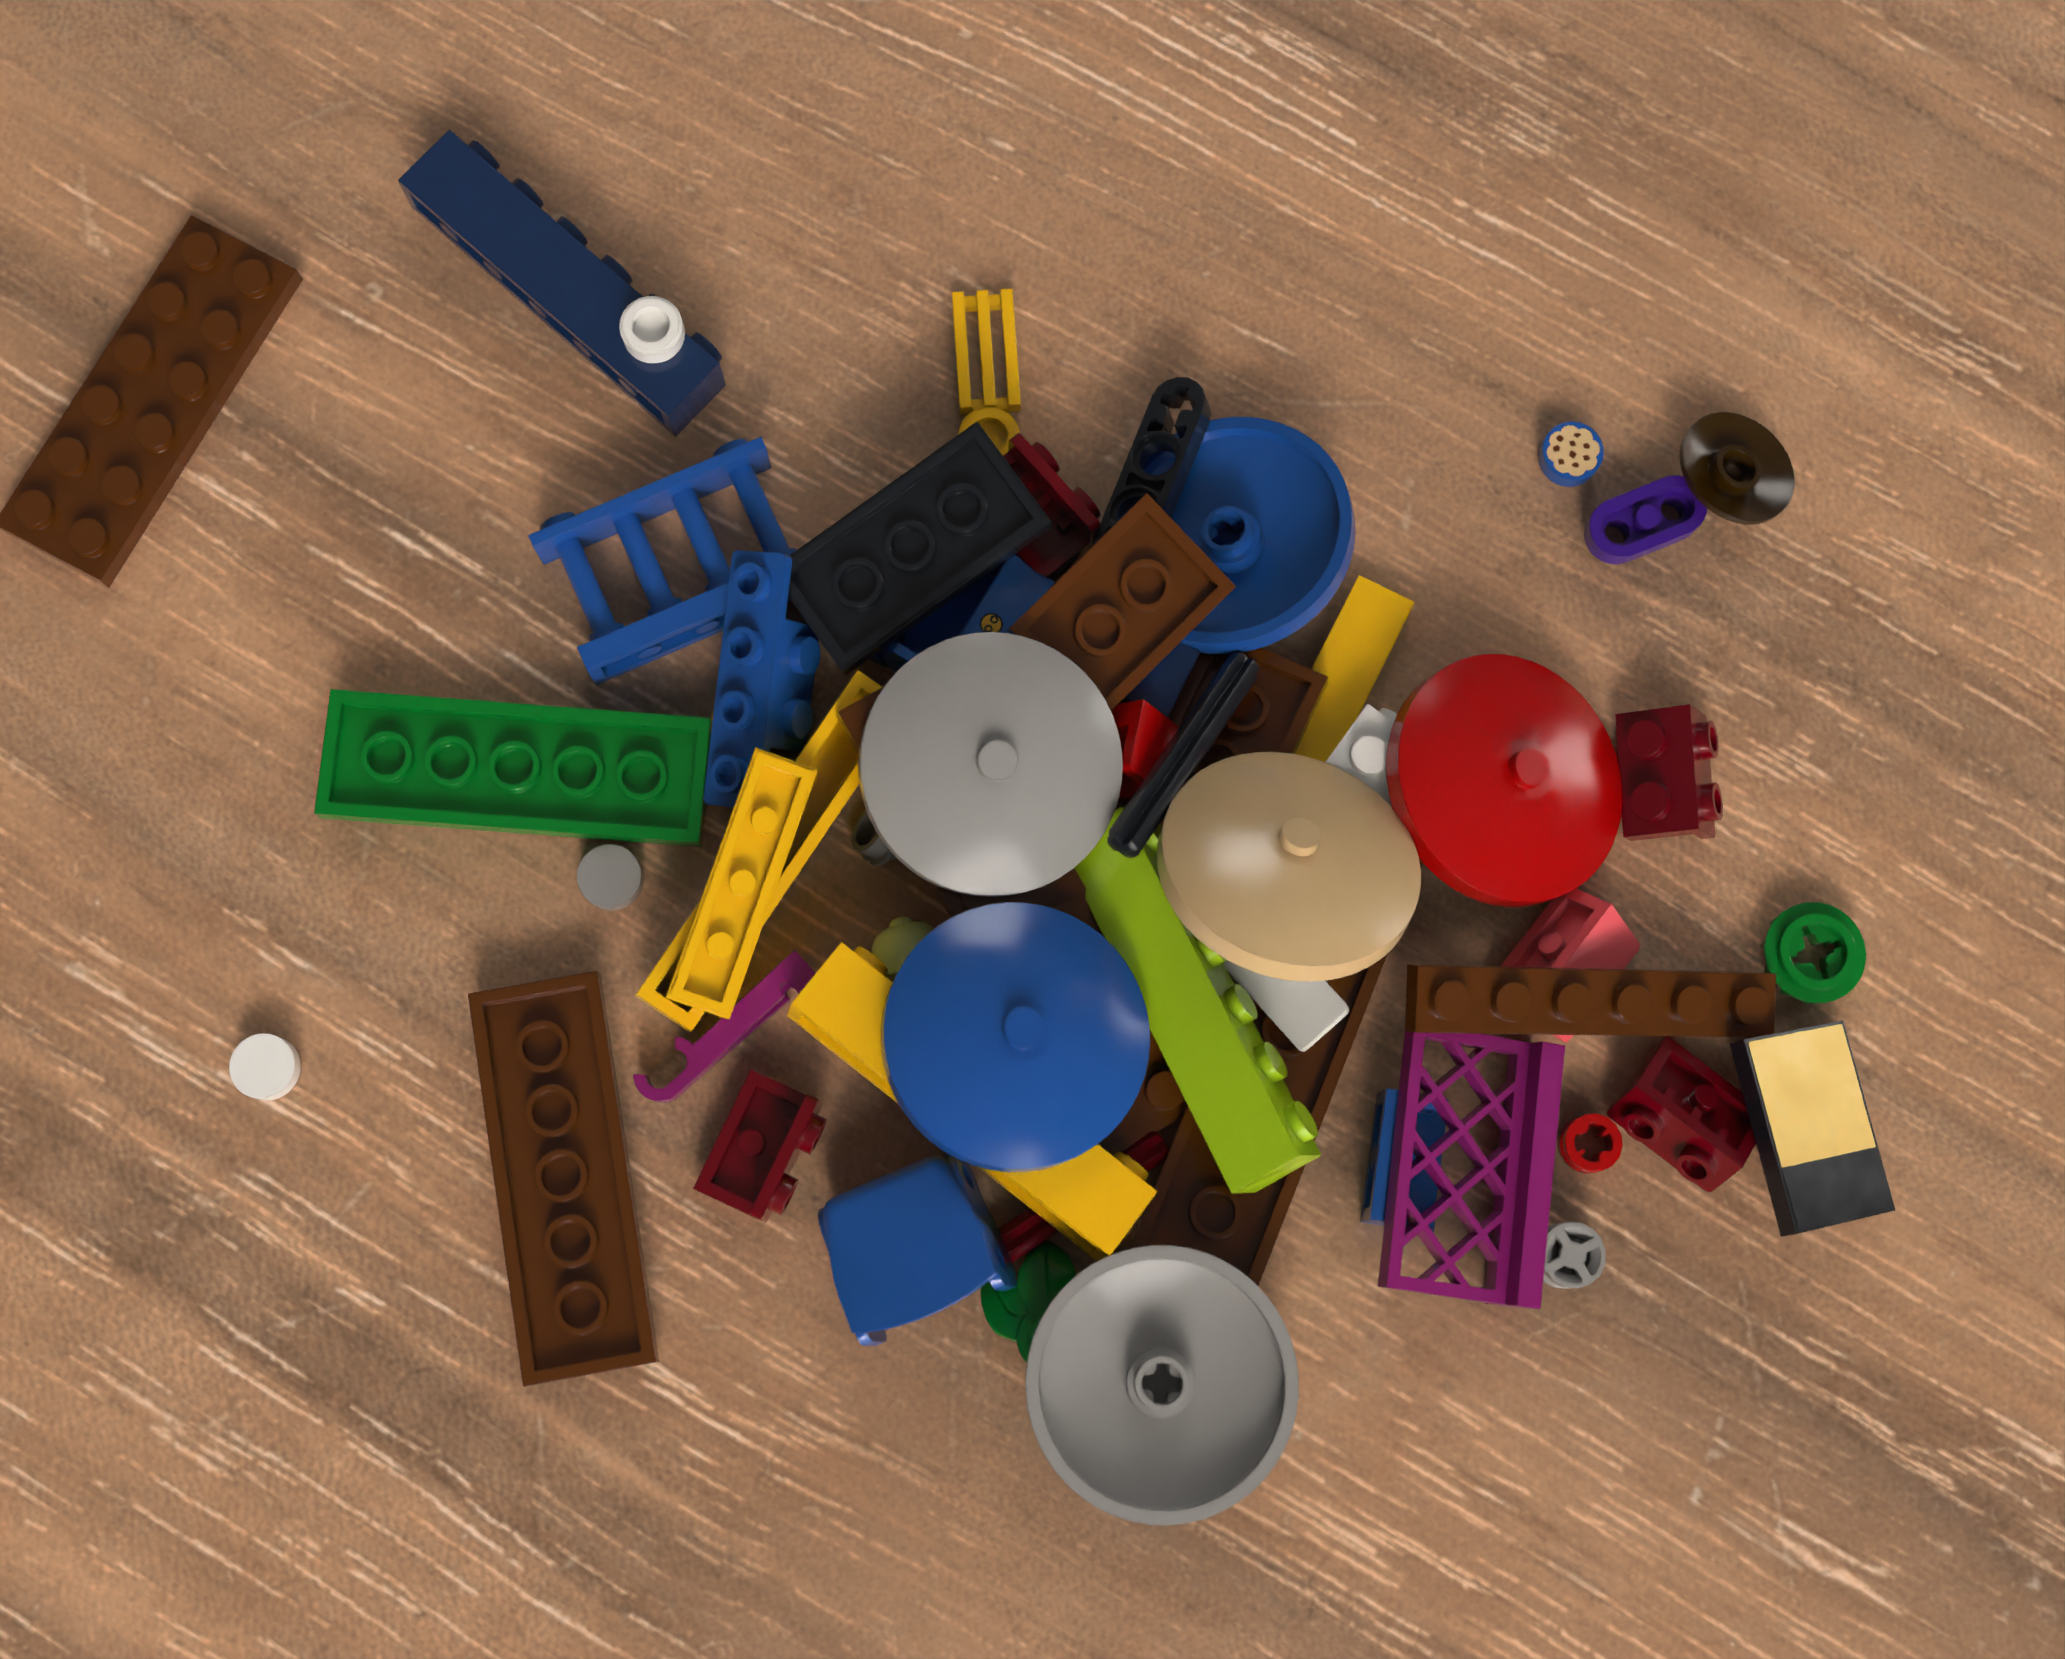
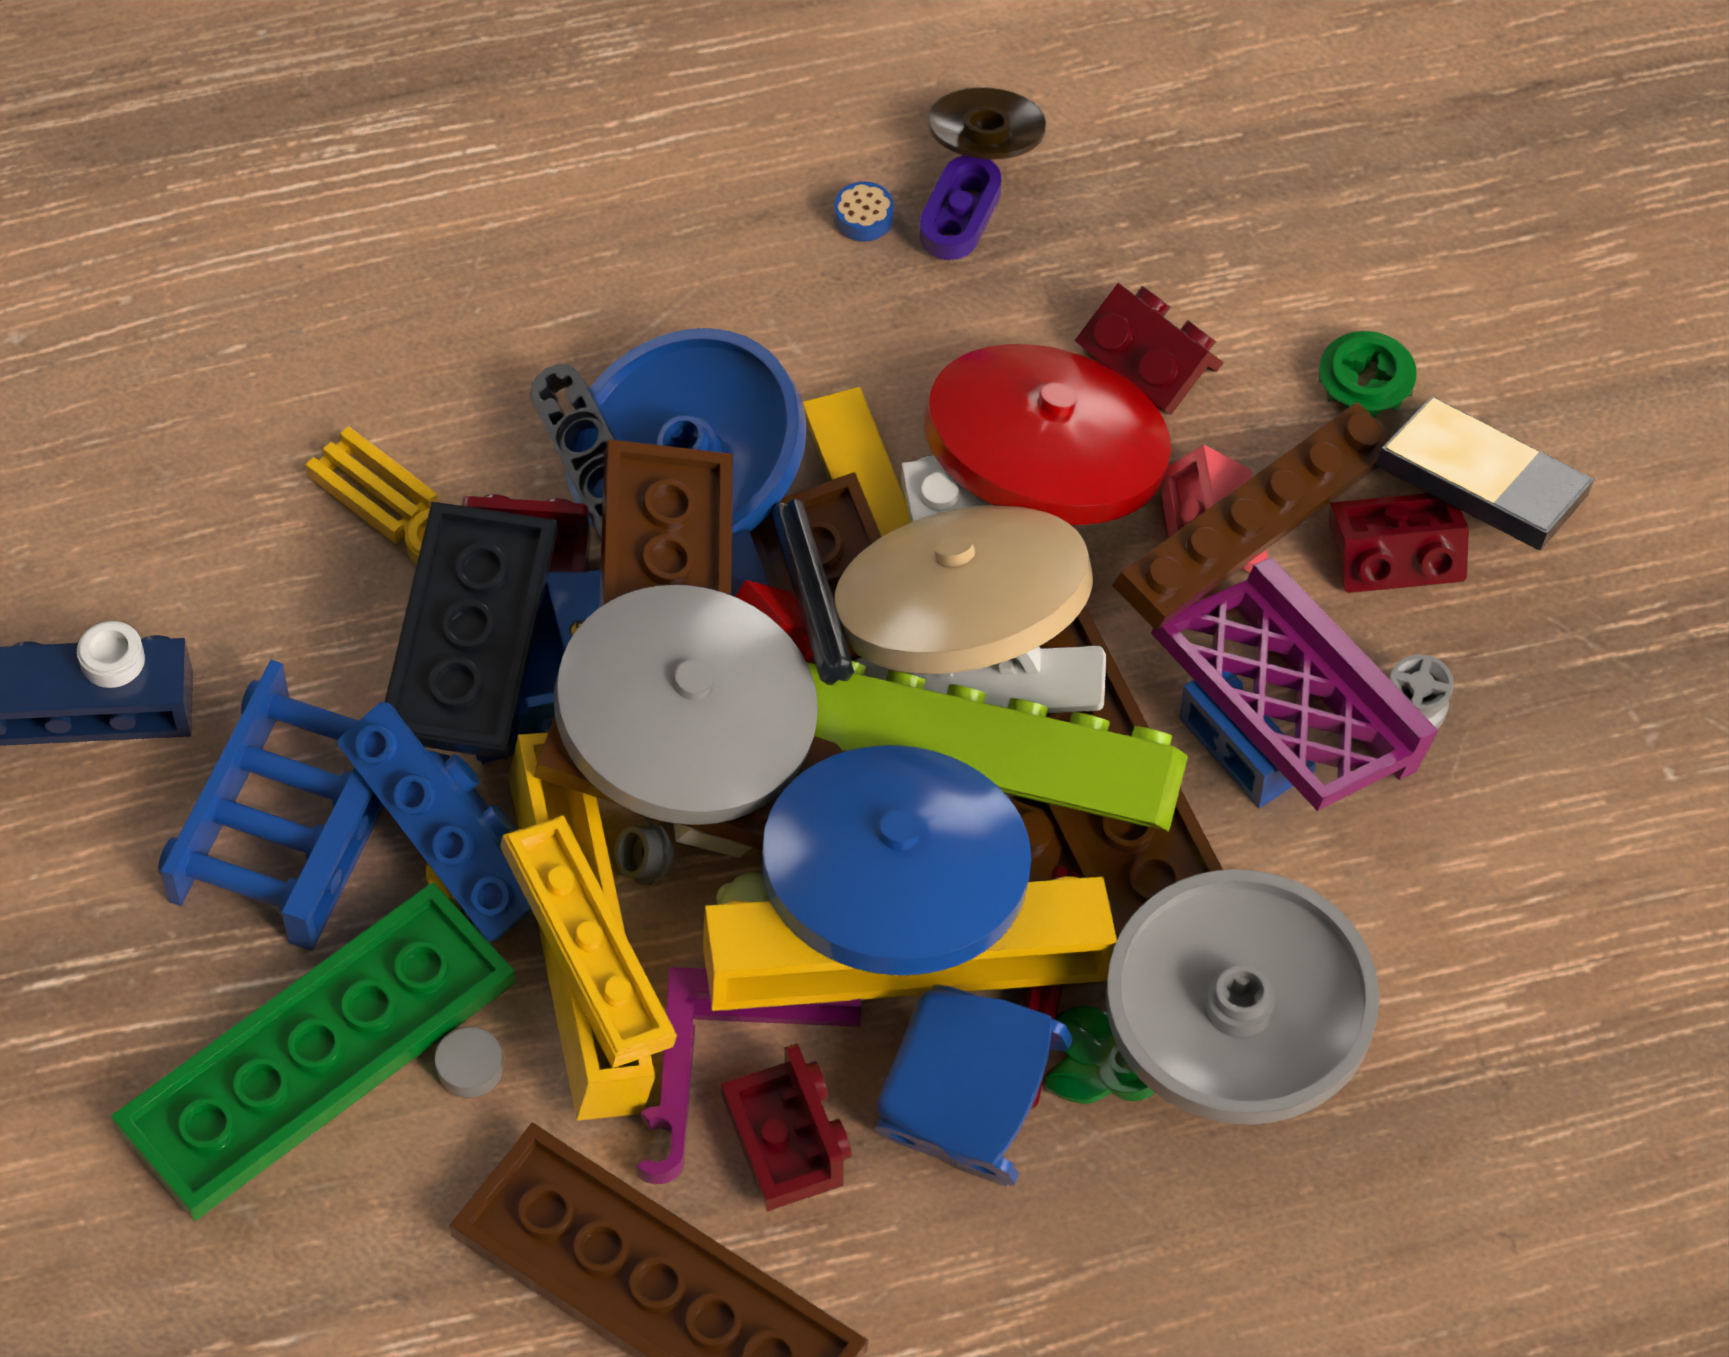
camera: 40 degrees left, 20 degrees down
red bush [1558,1113,1623,1174] -> none

